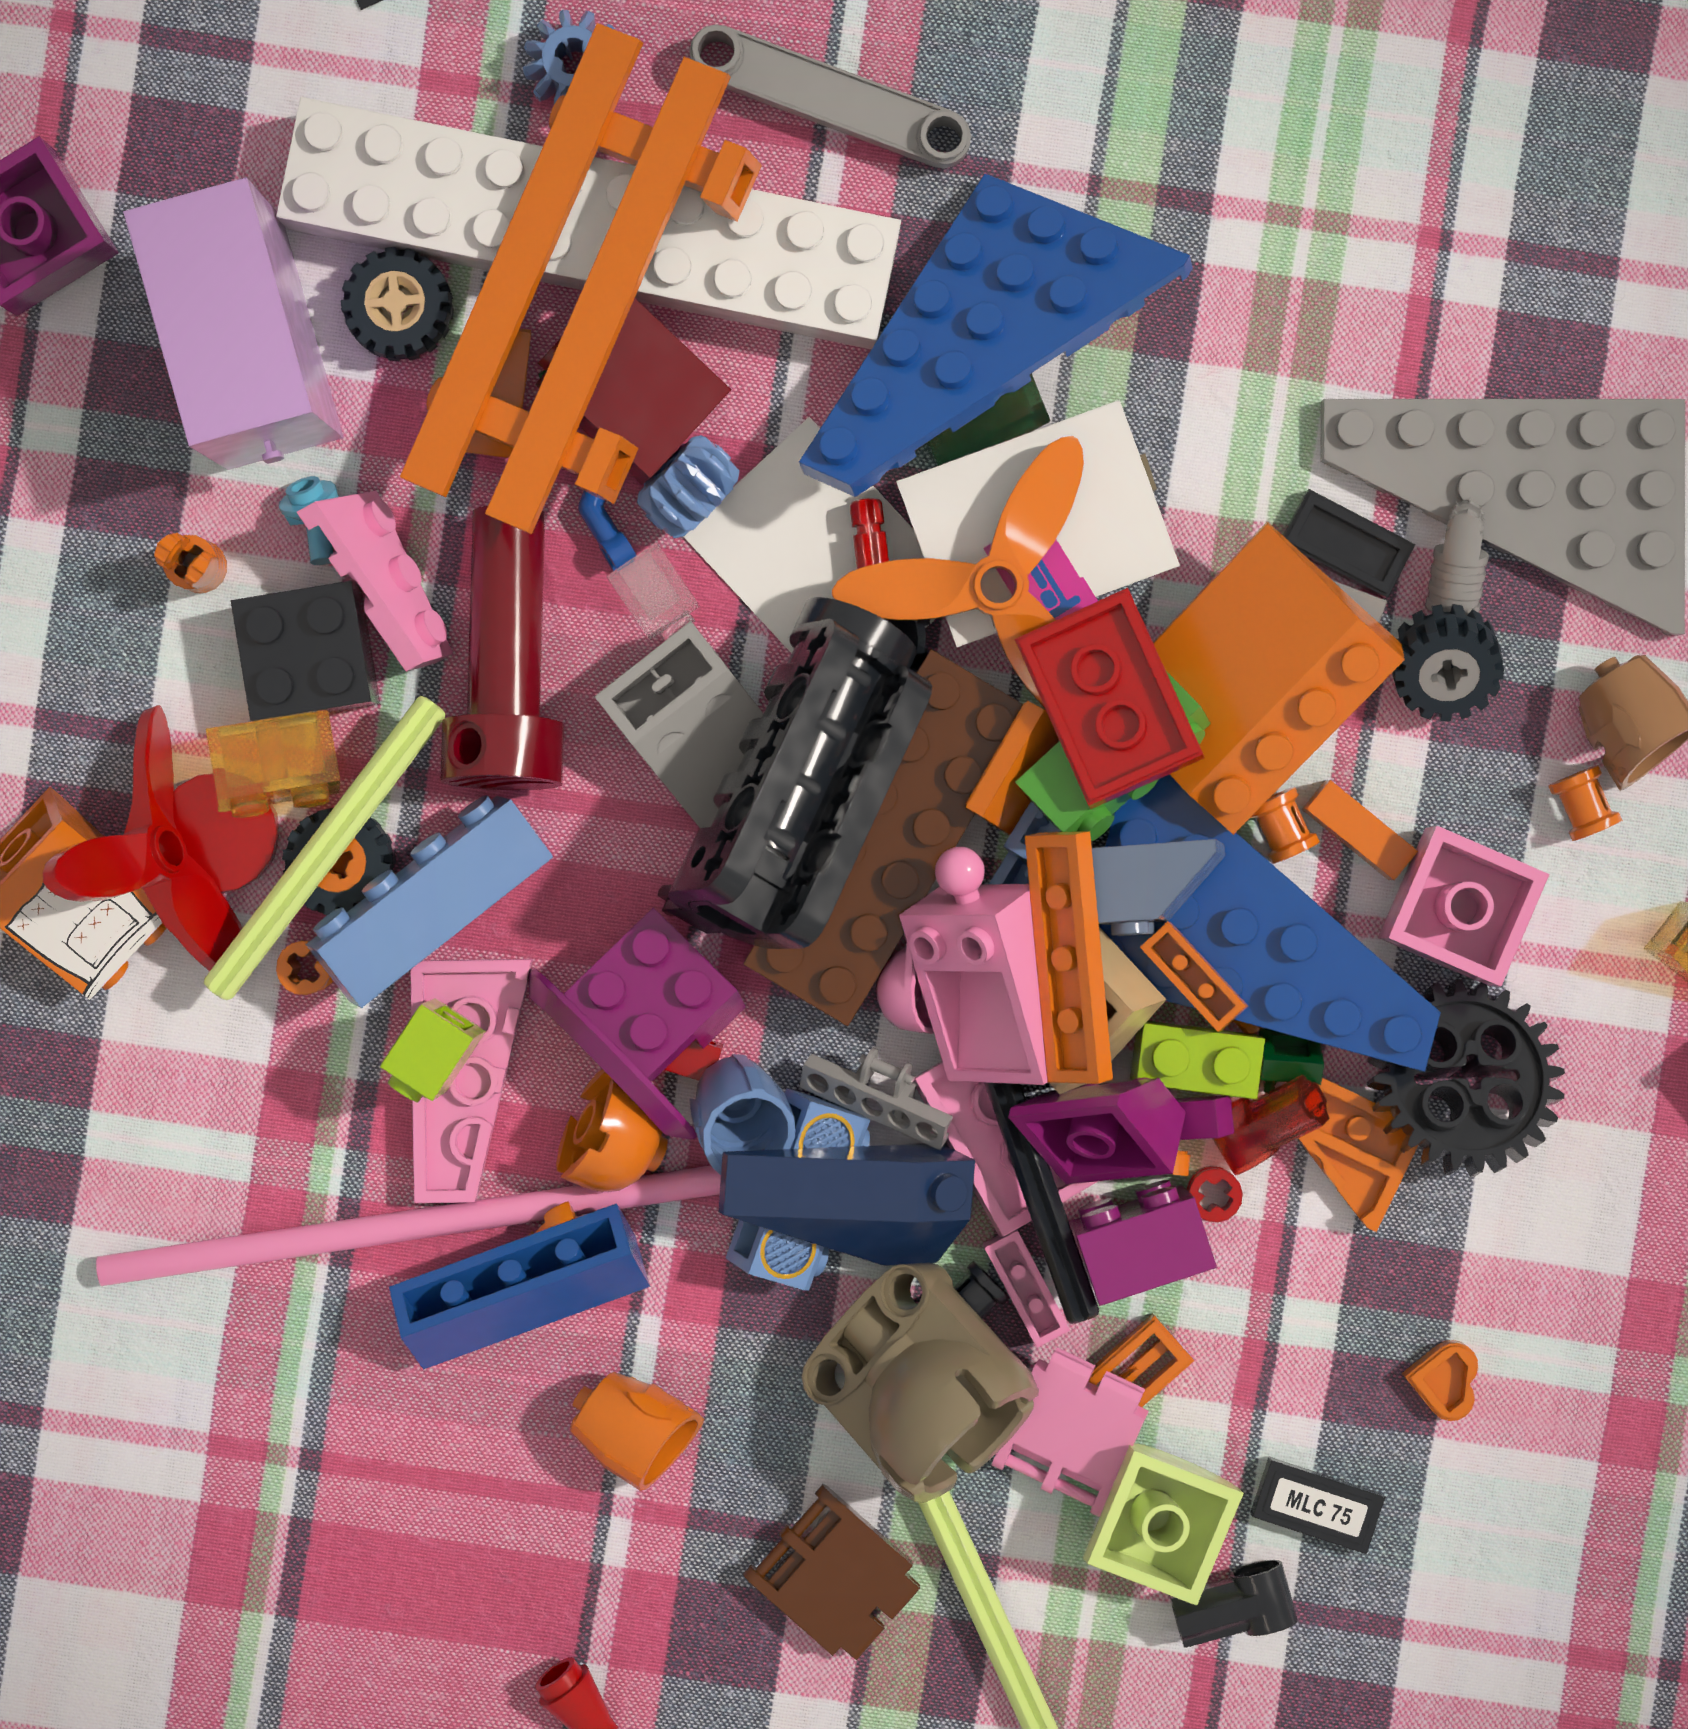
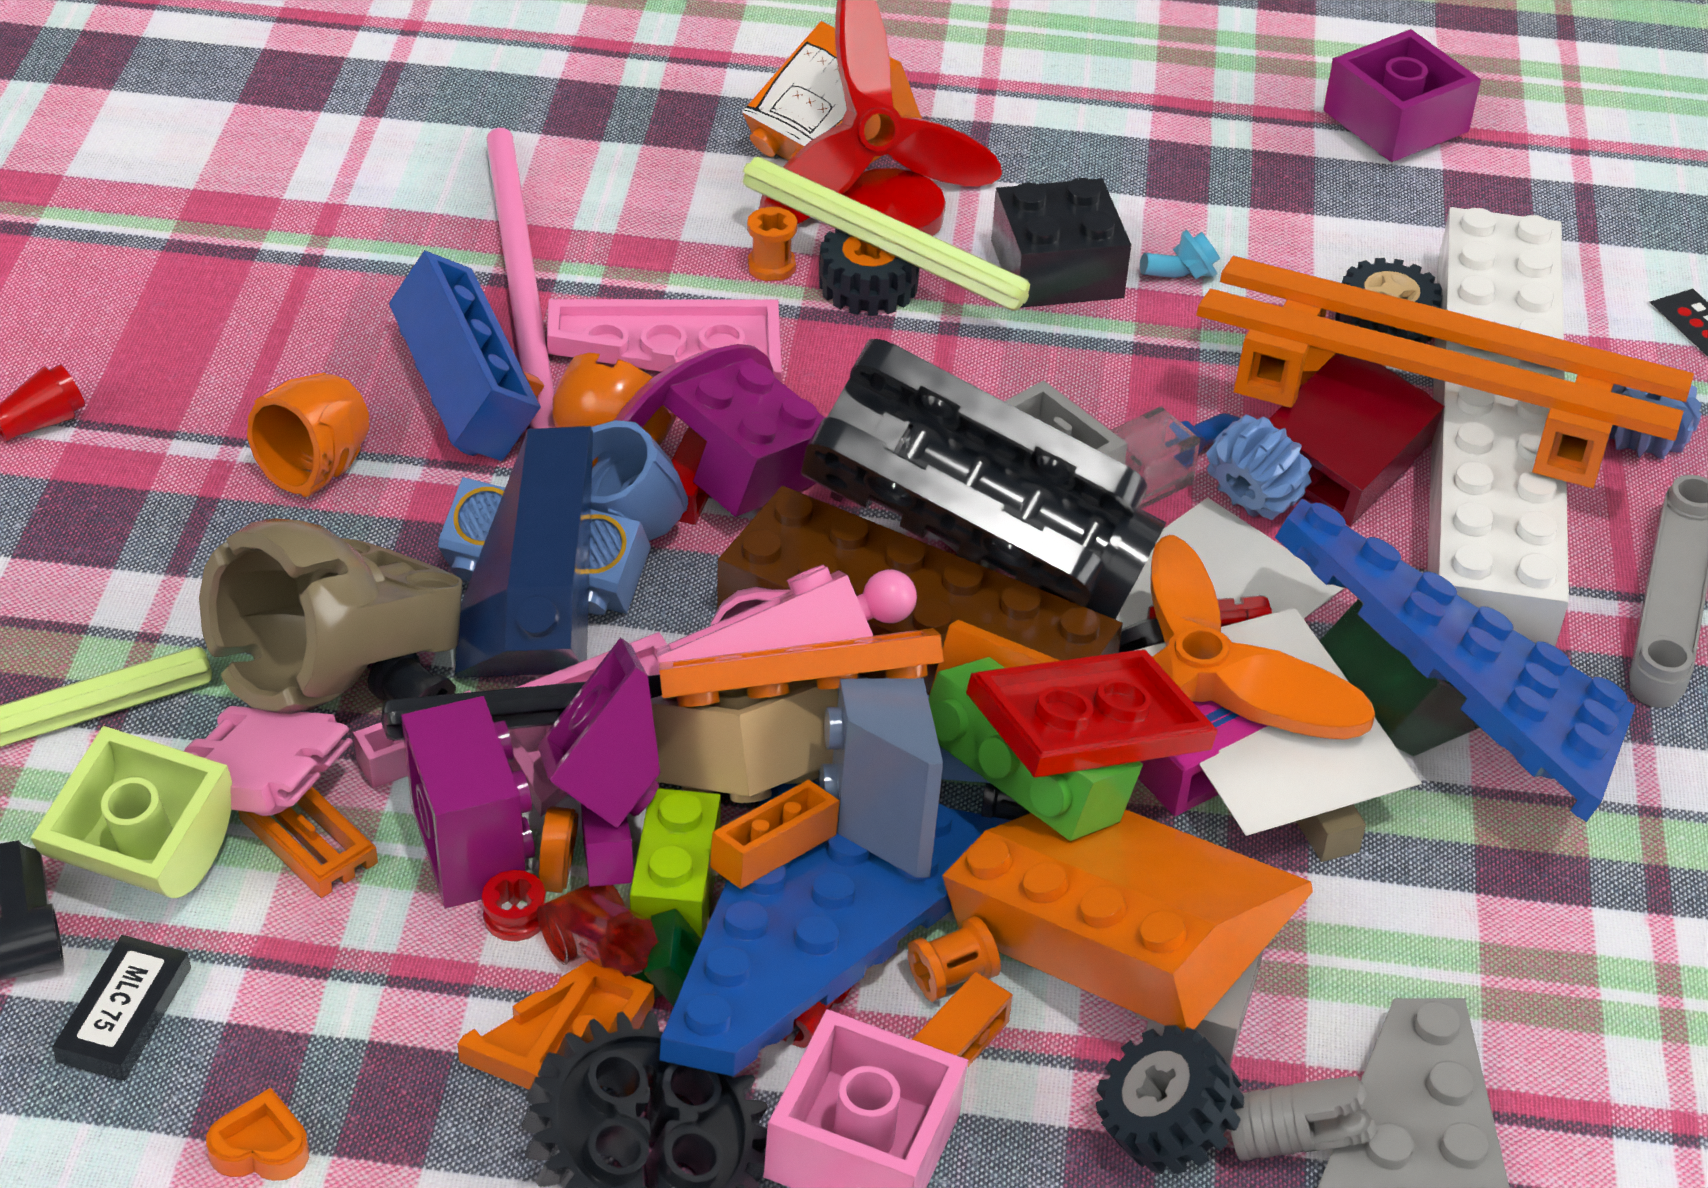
camera: 90 degrees right, 45 degrees down
lavender container [123,177,344,470] -> none
orange hinge [154,533,227,593] -> none
clear yellow brick [206,710,340,818] -> none
bright pink wing [297,490,454,672] -> none
medium blue brick [305,795,553,1008] -> none
lime brick [380,998,486,1103] -> none
dark red piece [440,506,564,791] -> none
reddish brown plate [743,1484,920,1660] -> none
light grey piece [799,1047,953,1150] -> none
black tile [1283,489,1416,599] -> none

